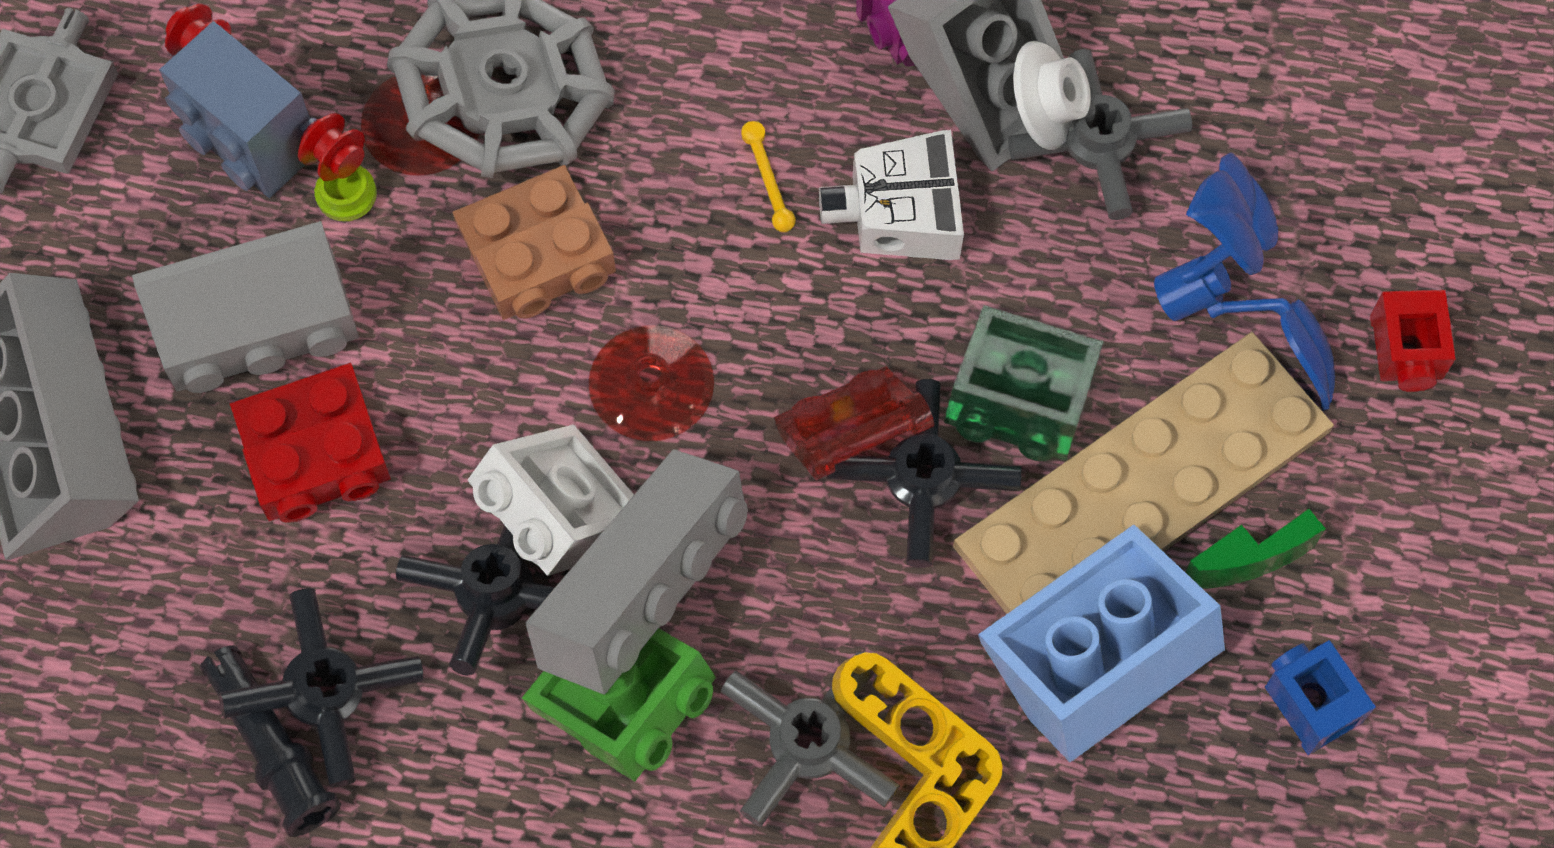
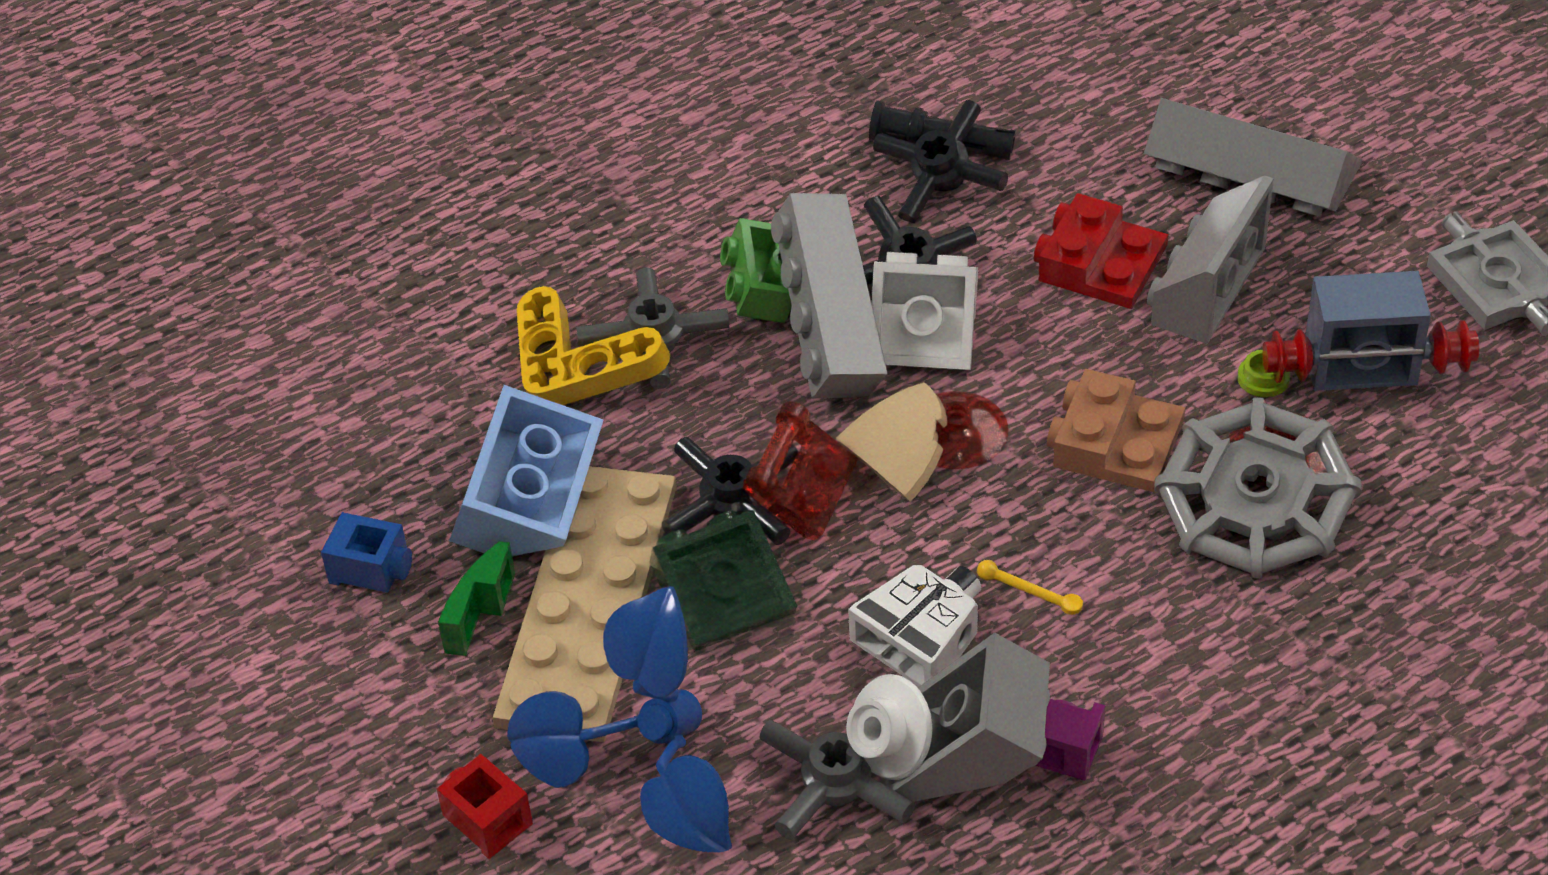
camera: 140 degrees right, 20 degrees down
none -> tan brick [836,382,947,502]

